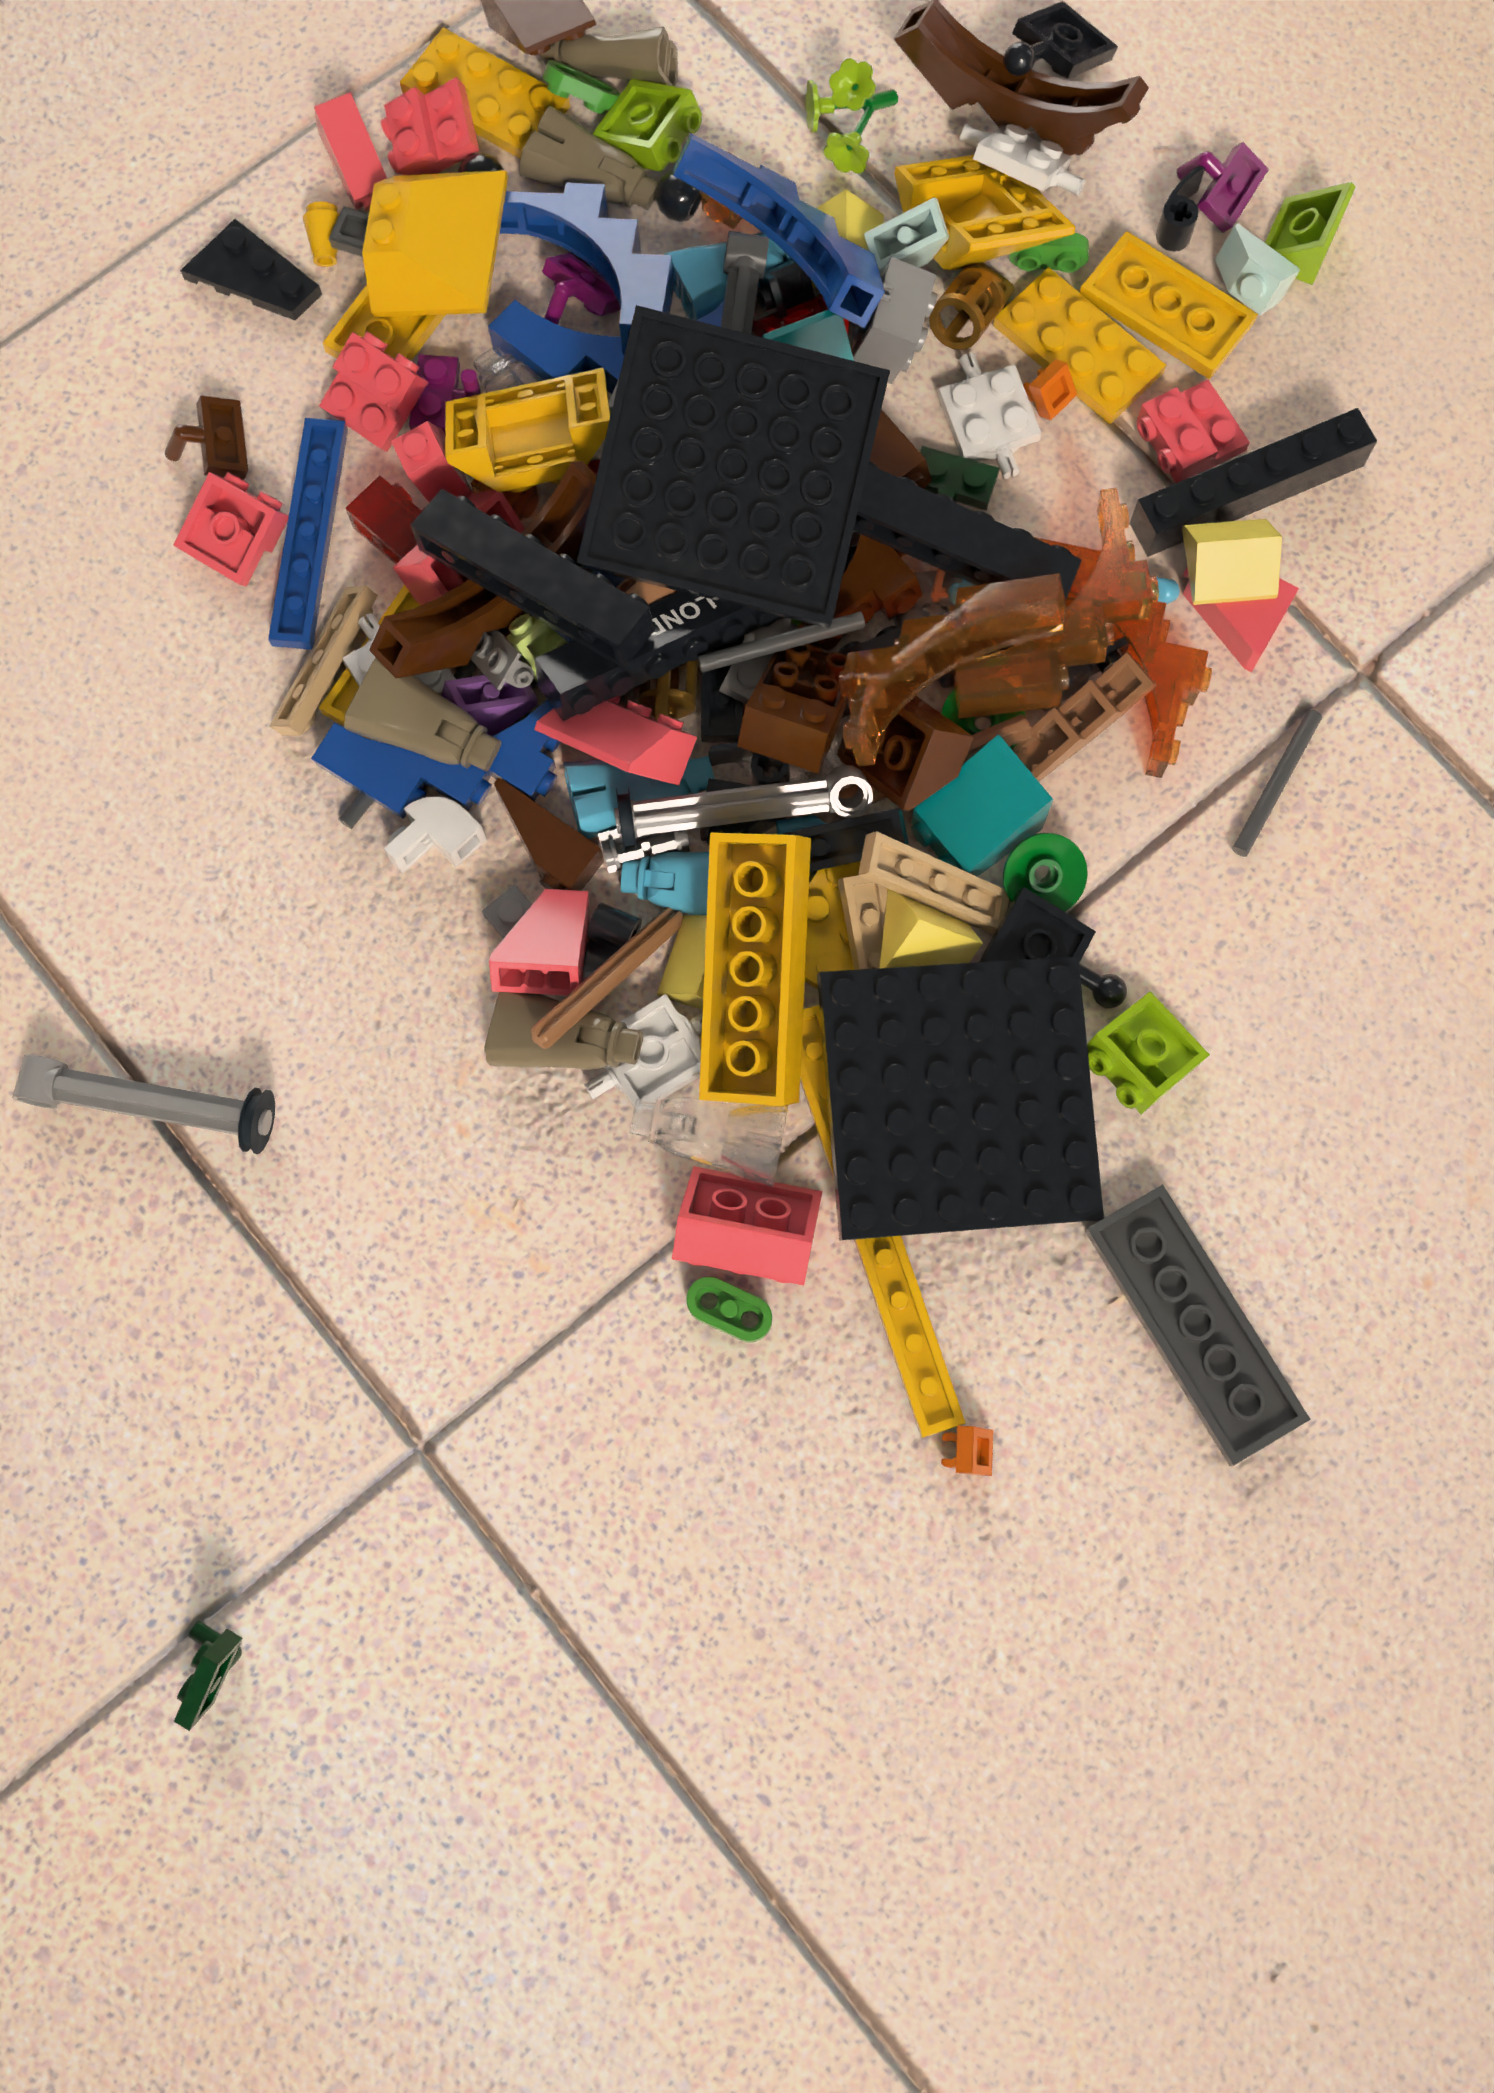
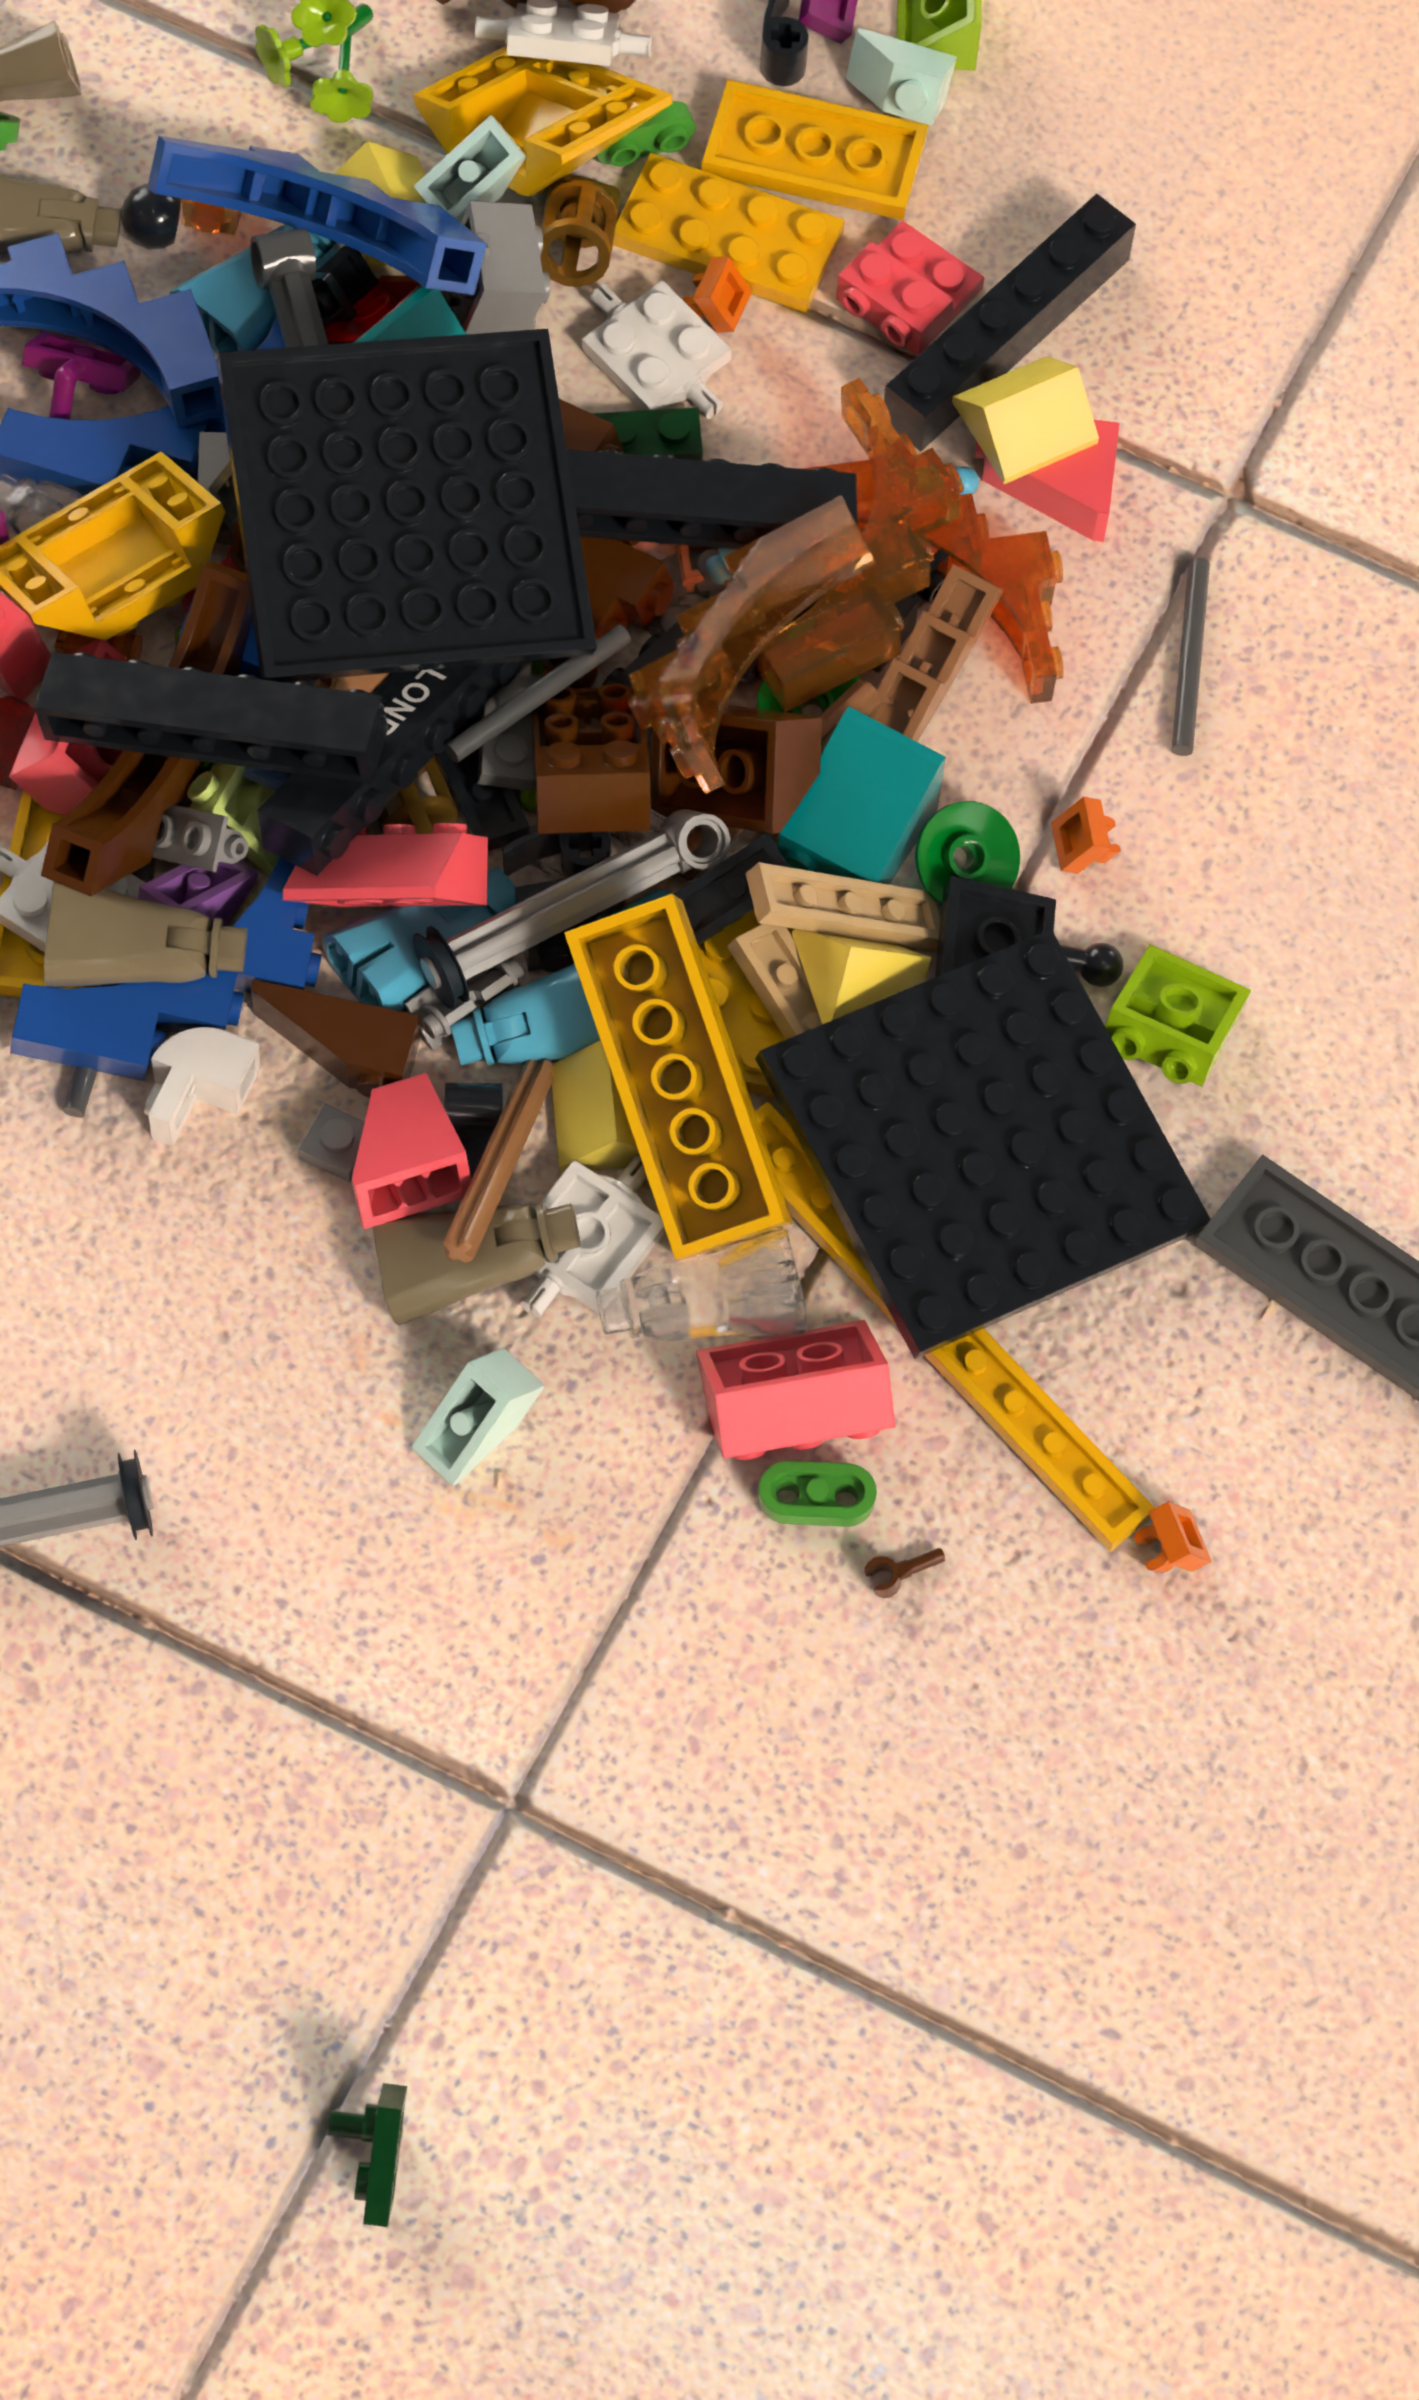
camera: 30 degrees left, 10 degrees down
lime plate [592,79,702,172] -> none
none -> light aqua slope [411,1348,545,1486]
none -> reddish brown hand [864,1548,945,1598]
none -> orange tile [1051,797,1121,874]

